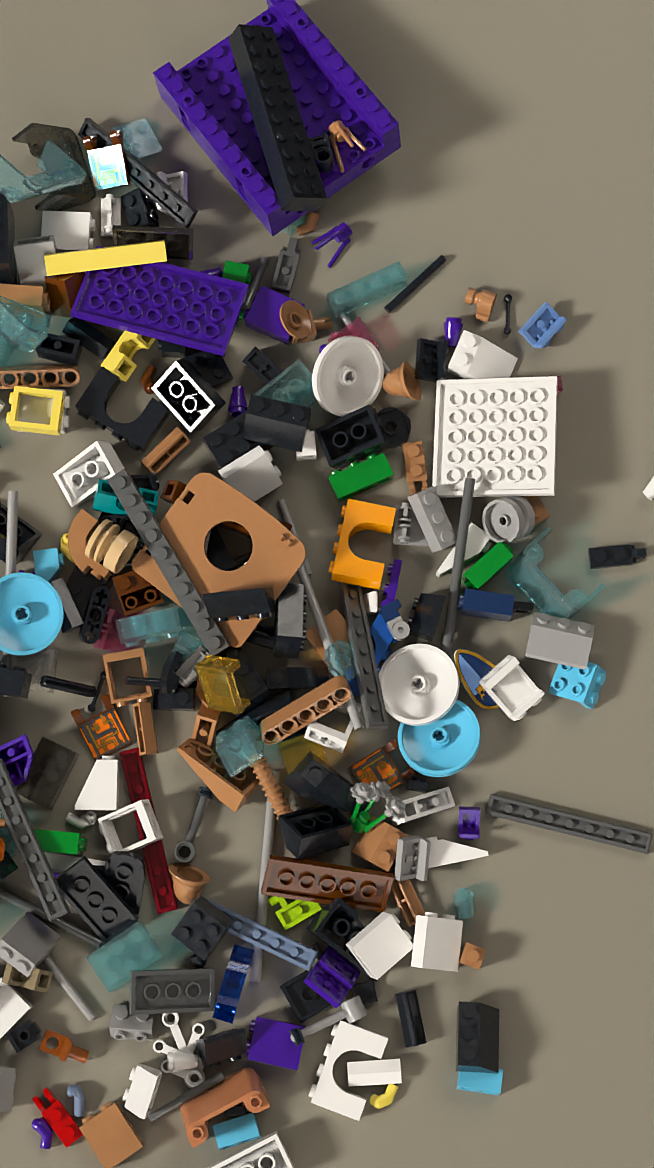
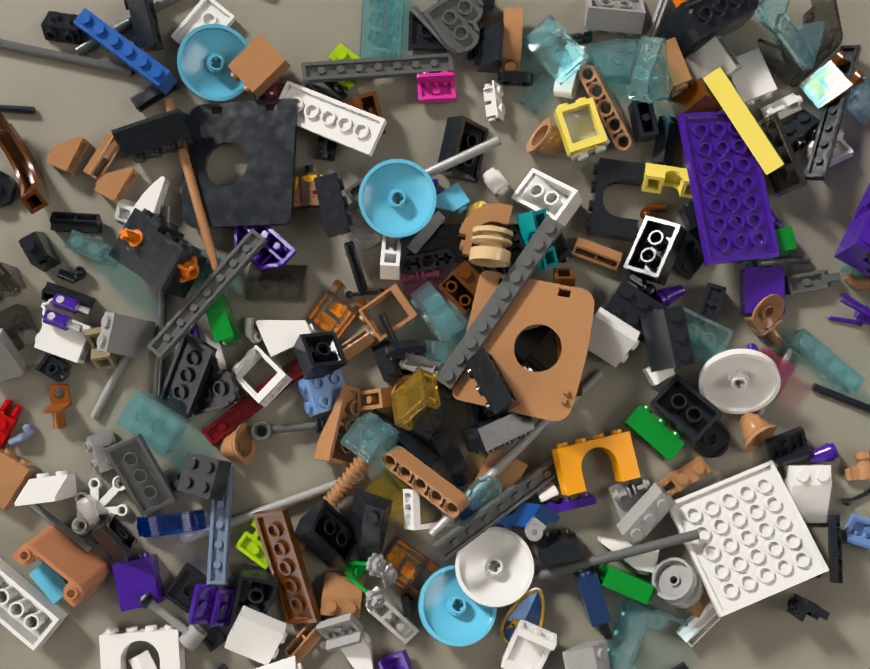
camera: 70 degrees right, 5 degrees up
none -> black slope [293,331,348,380]
none -> medium blue bracket [298,369,345,418]
none -> white slope [380,235,402,280]
none -> white brick [482,167,509,196]
none -> medium nougat piece [526,116,564,155]
none -> black axle [626,273,657,298]
none -> white piece [675,599,723,648]
none -> black bracket [787,593,830,622]
none -> black plate [827,515,843,583]

